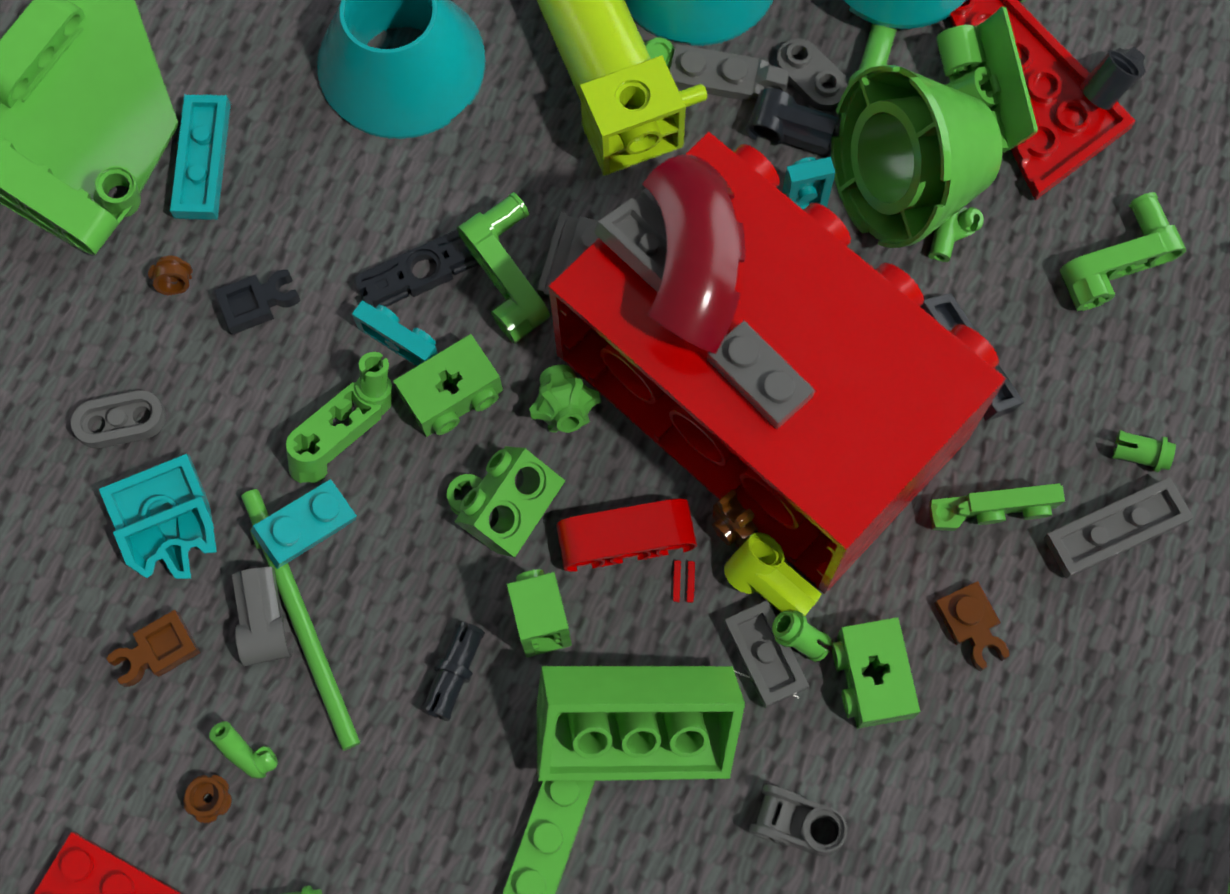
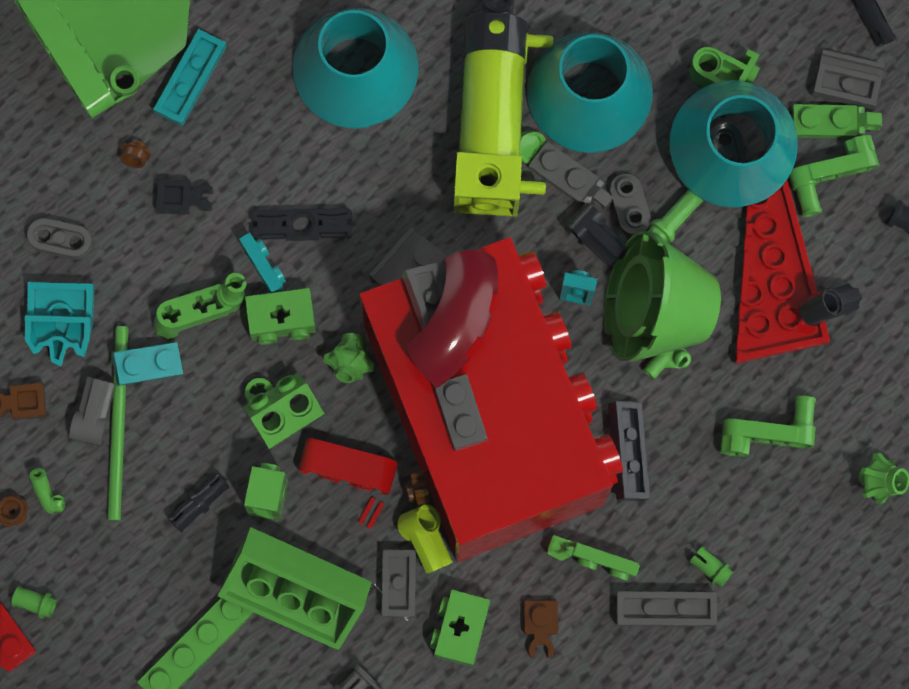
camera: 20 degrees right, 5 degrees up
bright green beam [457,192,550,343] -> none
bright green pin [772,610,832,662] -> none
bright green panel [936,6,1038,153] -> none

